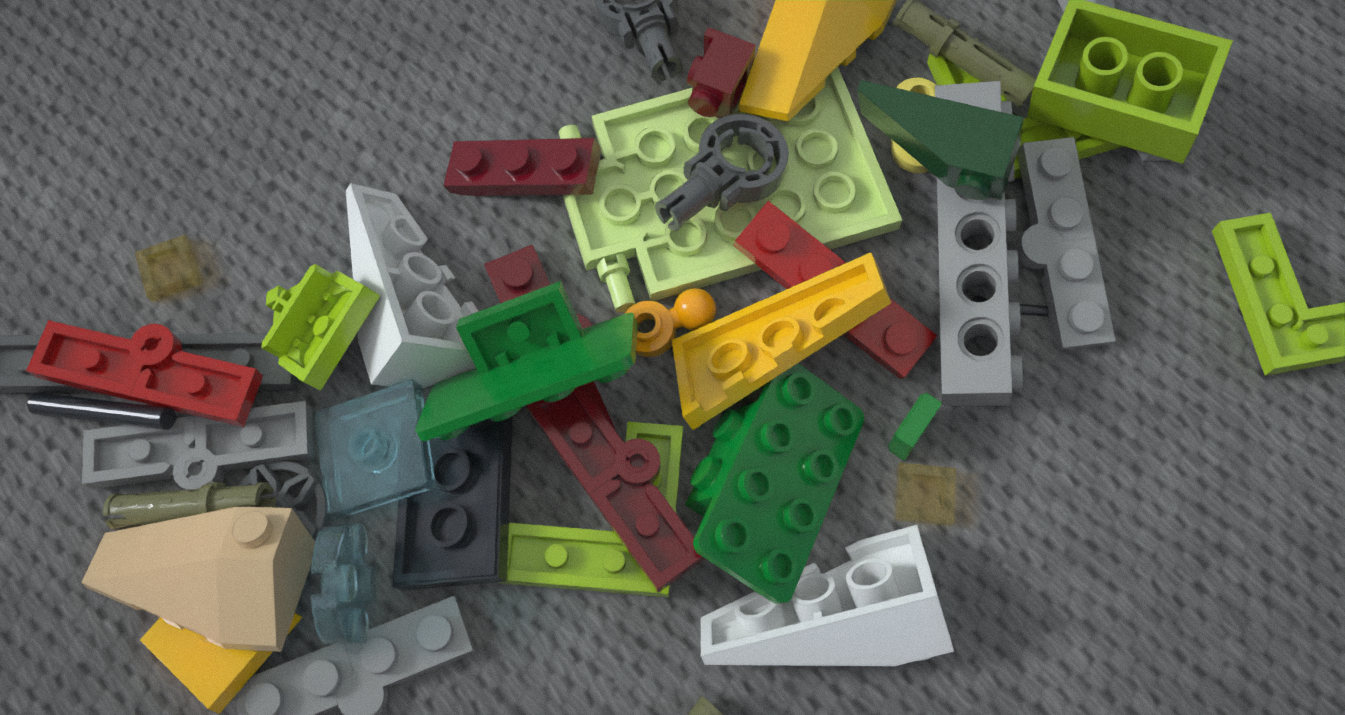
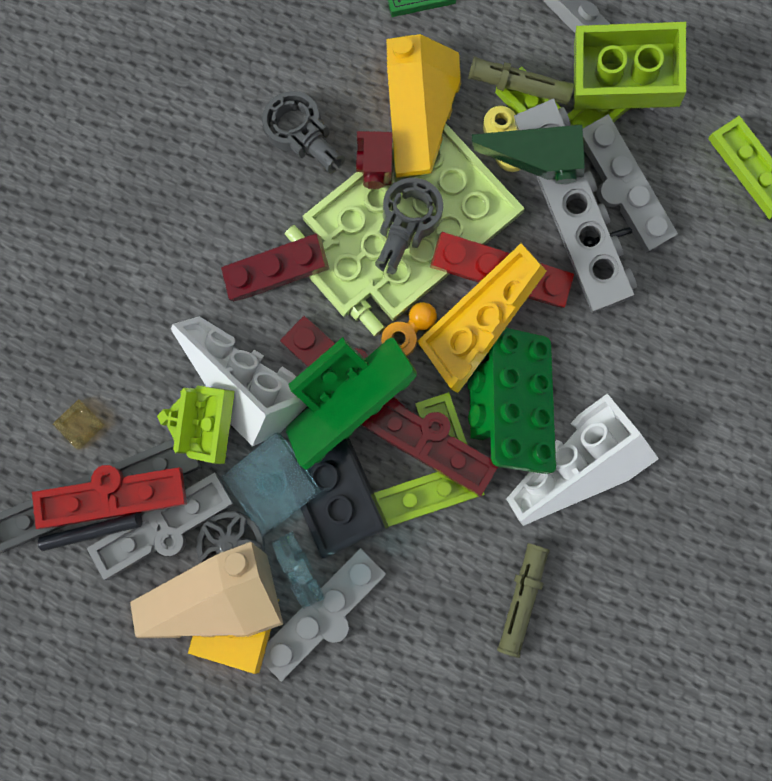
camera: 25 degrees left, 10 degrees up
olive pin [103,481,276,530] -> none
green tile [887,392,942,461] -> none
clear yellow tile [895,462,956,526] -> none

